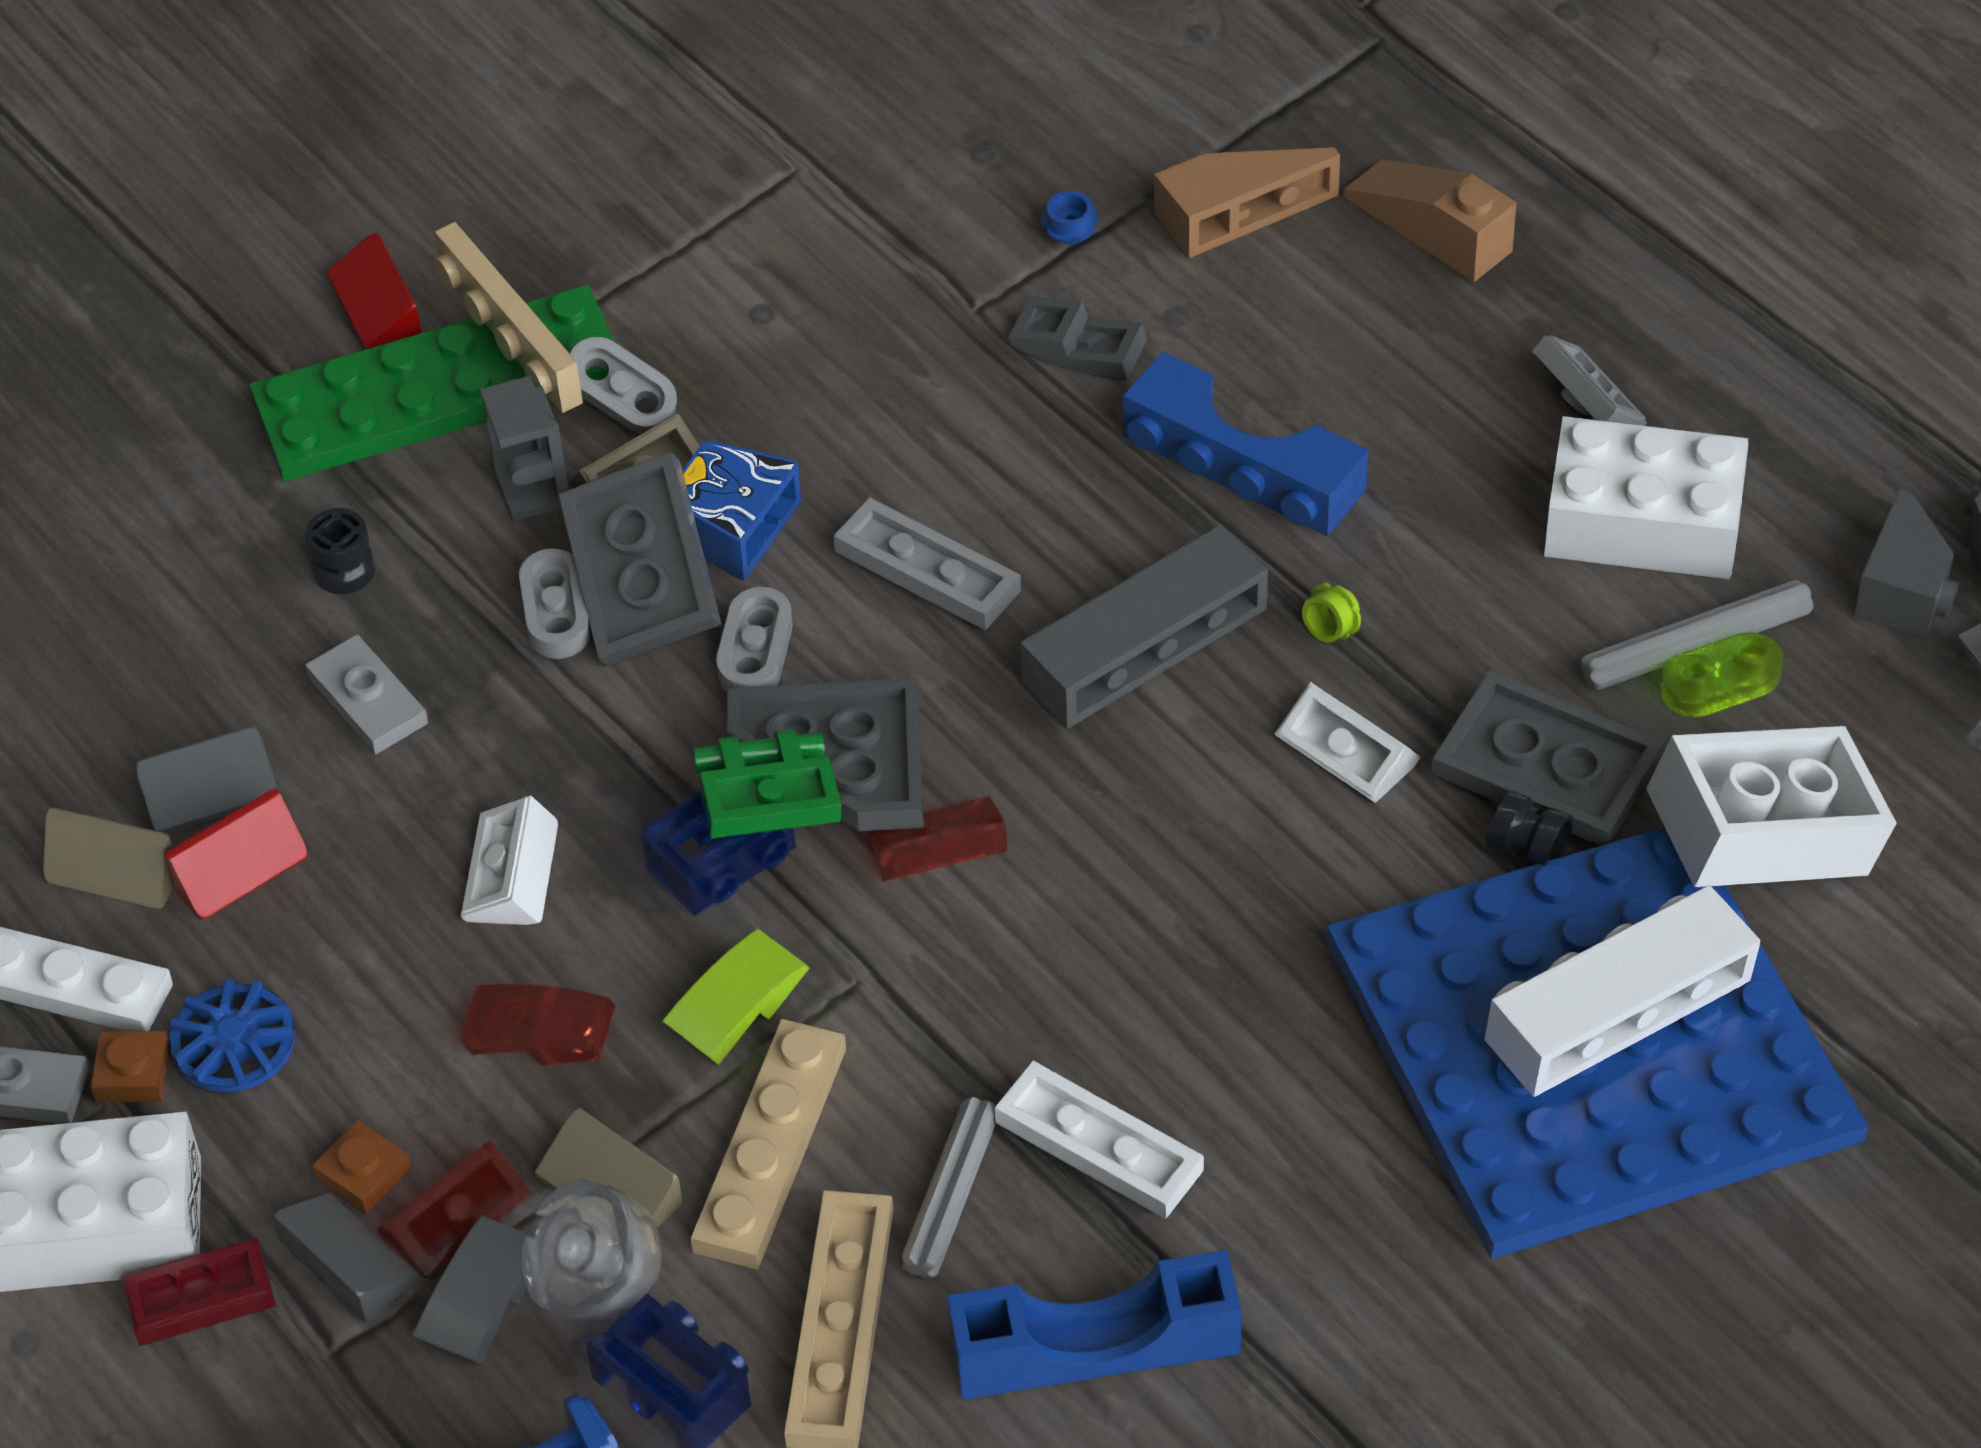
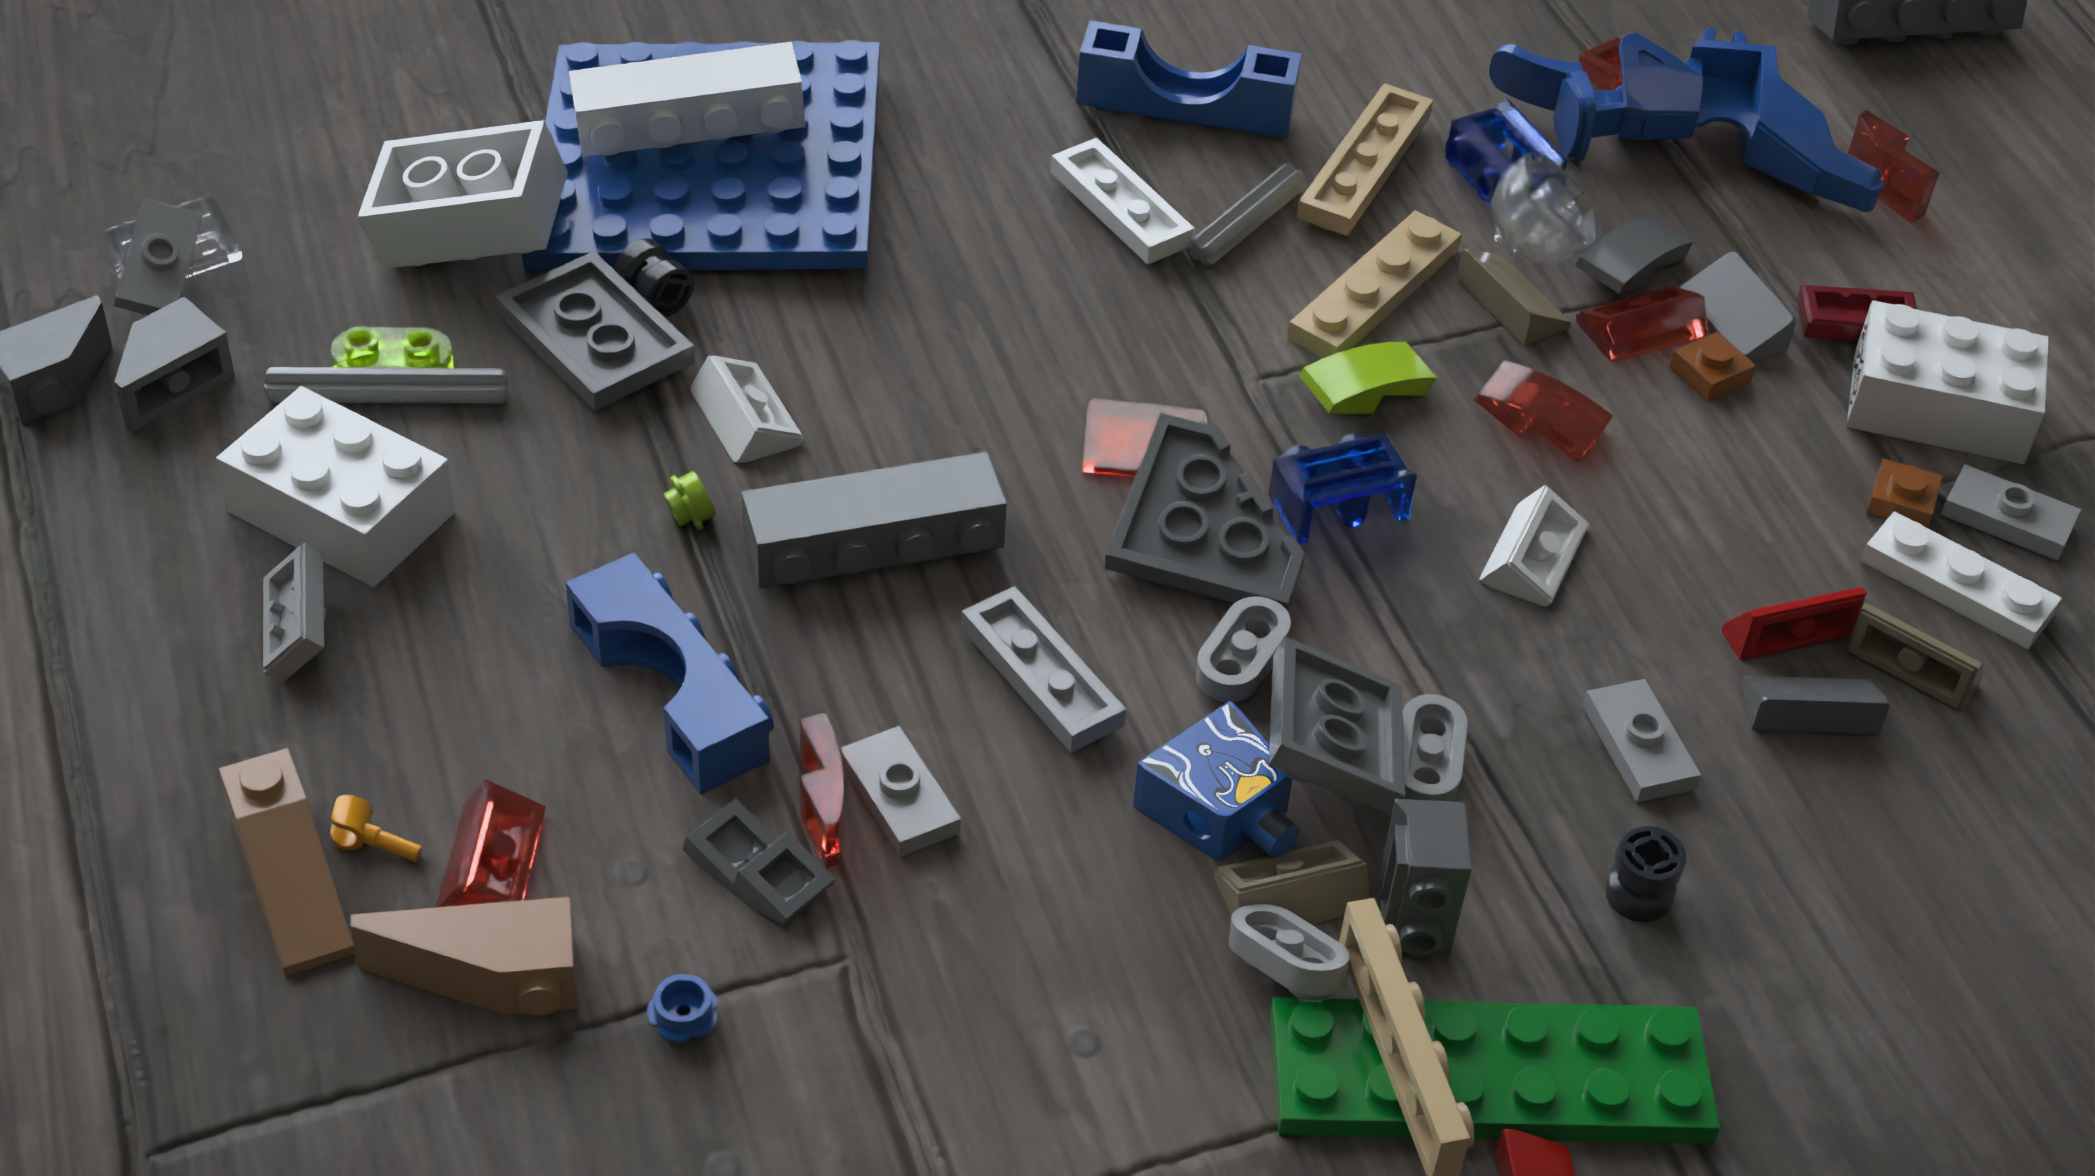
camera: 165 degrees left, 5 degrees down
blue wheel [169,979,296,1092] -> none
green plate [692,728,842,839] -> none
none -> light orange hand [330,795,423,862]
none -> clear red slope [436,779,546,907]
none -> slope [800,712,844,869]
none -> light grey plate [839,726,961,857]

